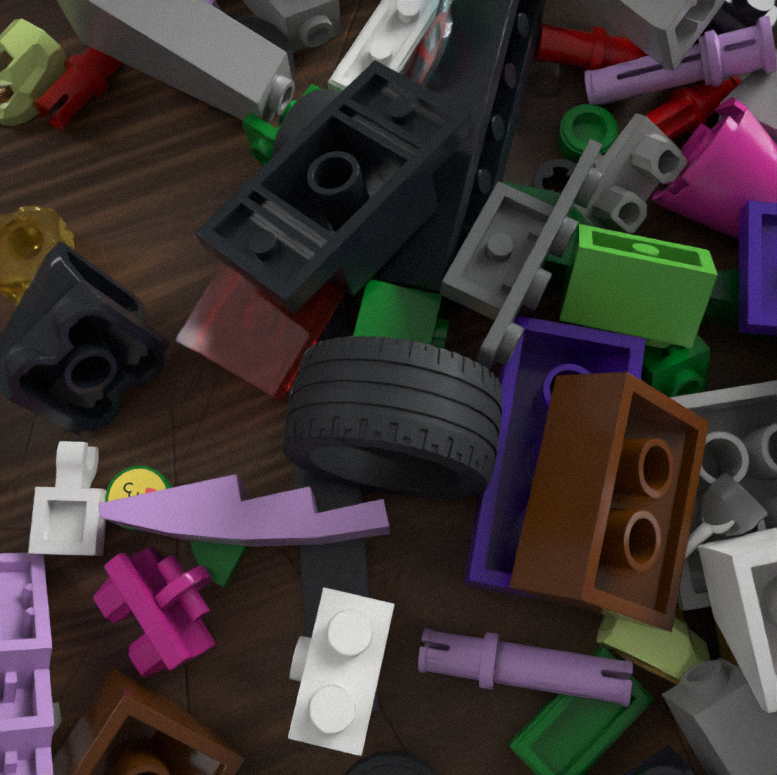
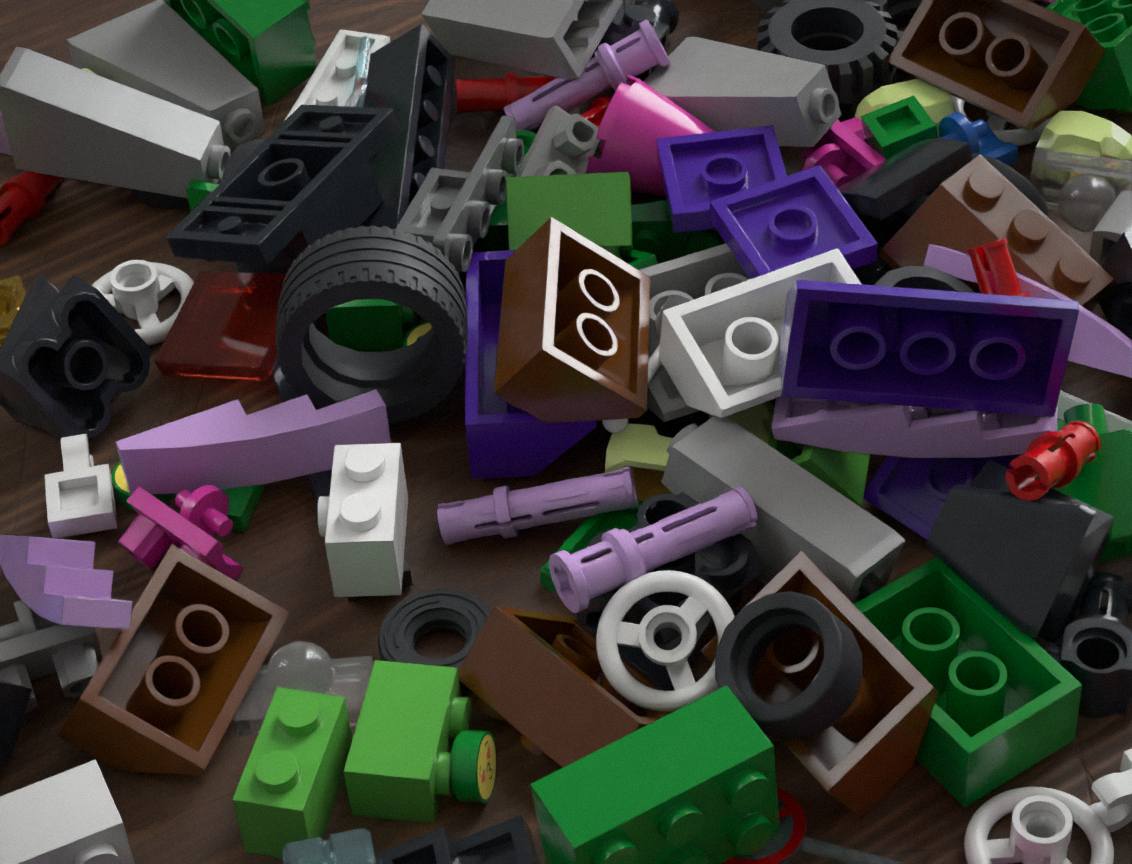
camera: 10 degrees left, 30 degrees down
none -> white piece [92,260,199,346]

